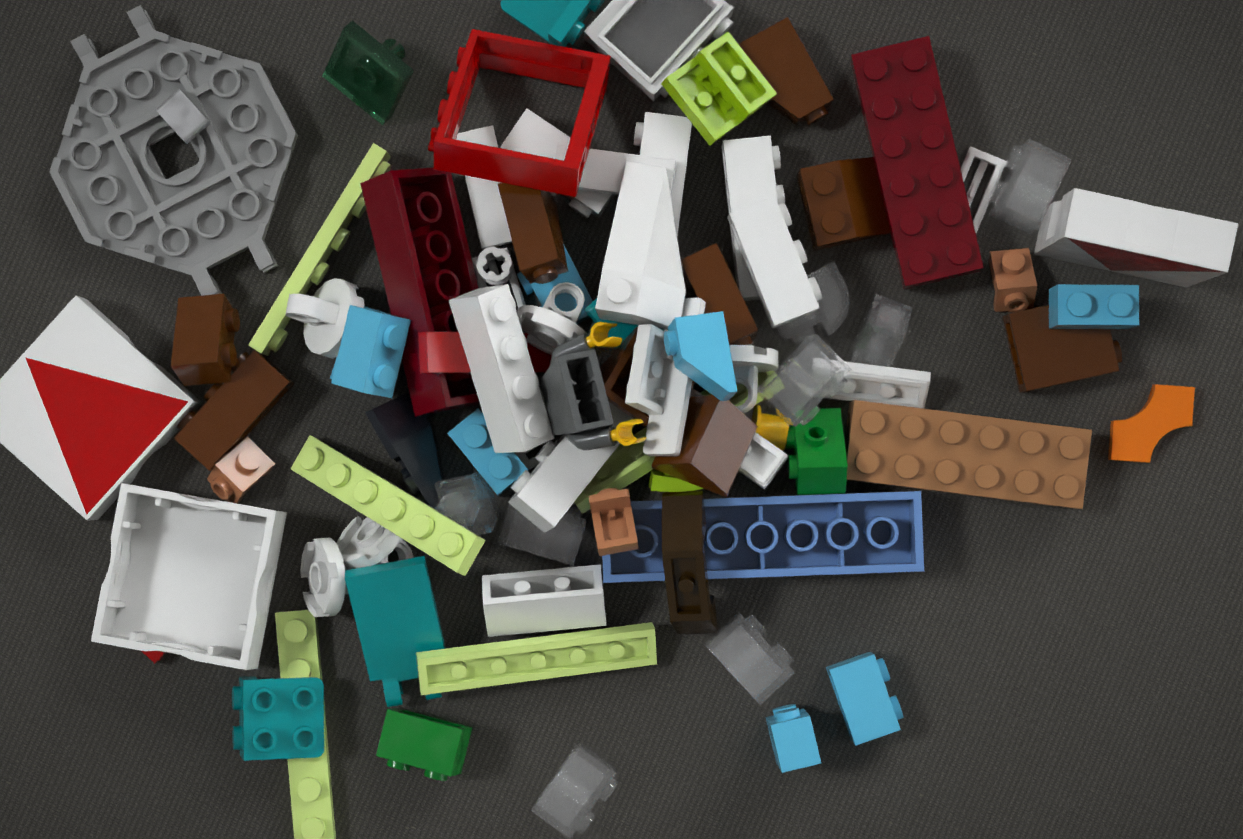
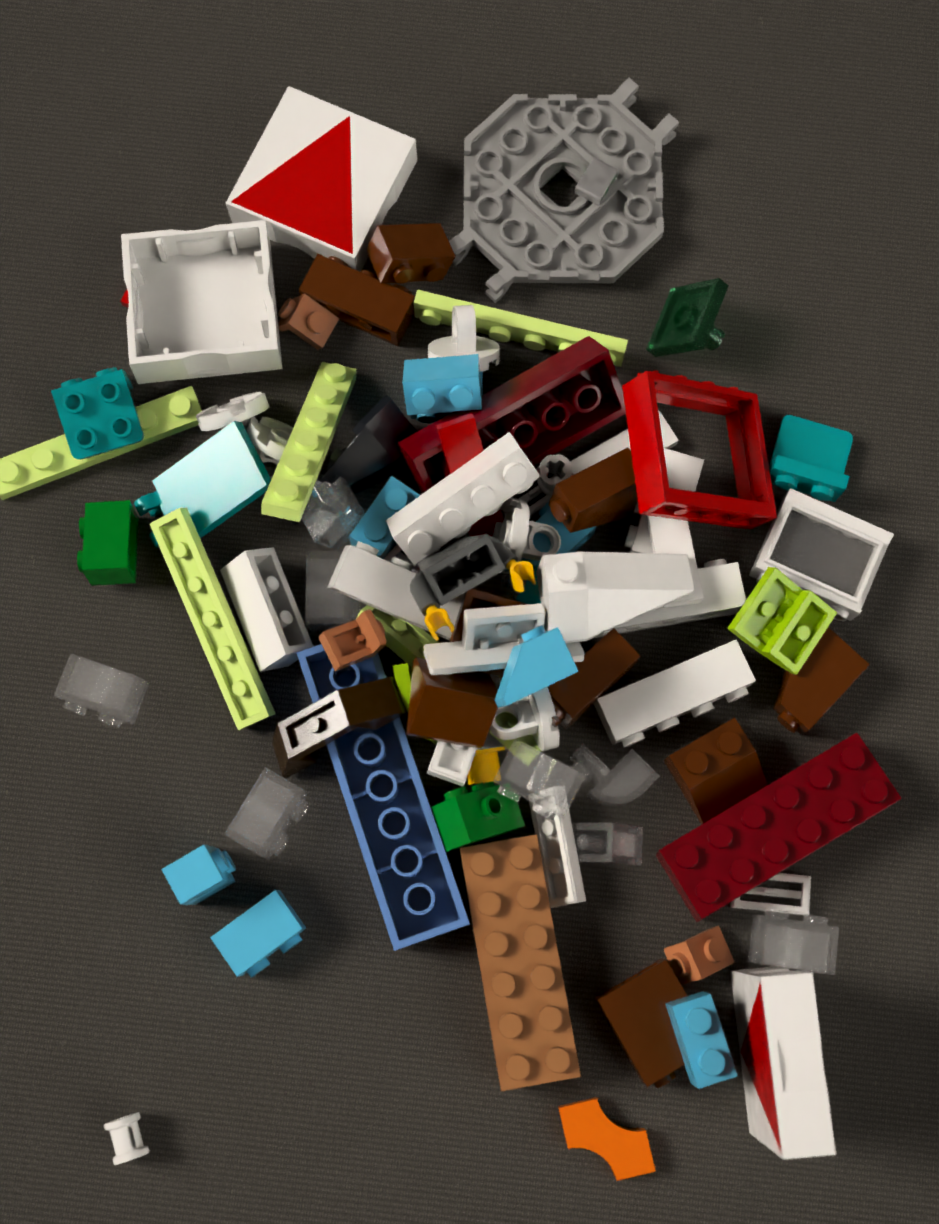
camera: 75 degrees right, 10 degrees down
white brick [727,195,823,328] -> none

